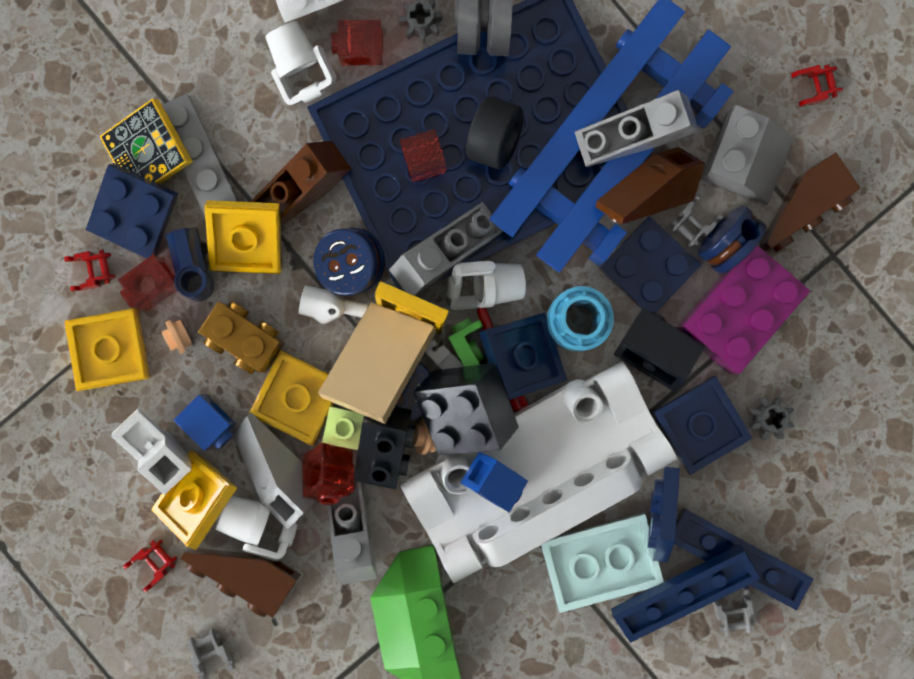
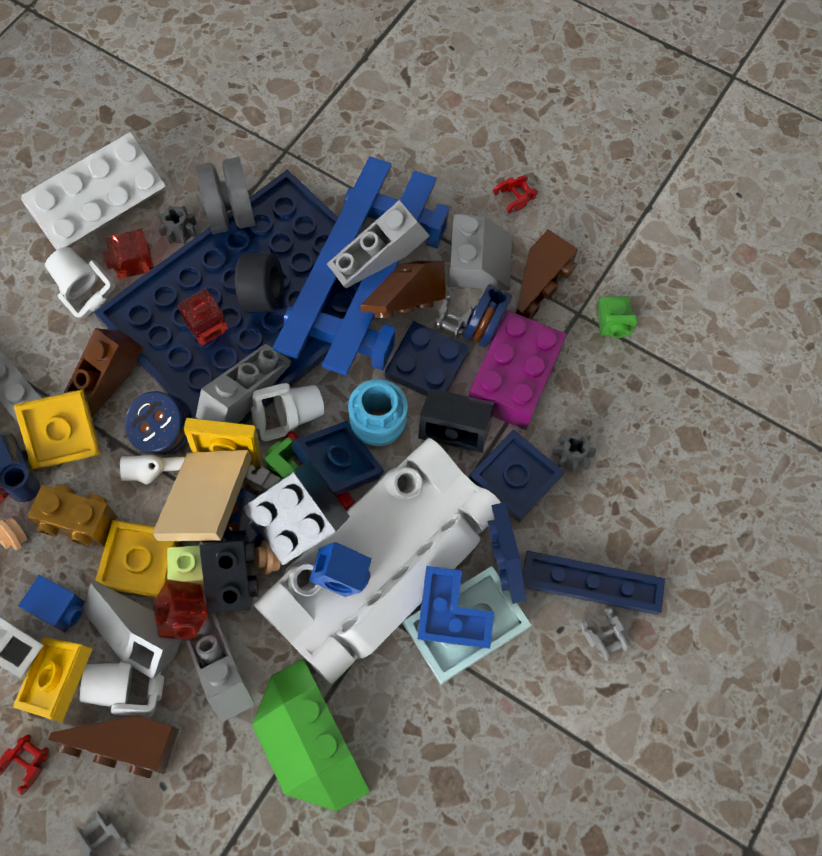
camera: 15 degrees left, 20 degrees down
dark blue plate [611,544,761,643] -> none
none -> blue plate [417,566,494,649]
none -> bright green bracket [597,296,638,338]

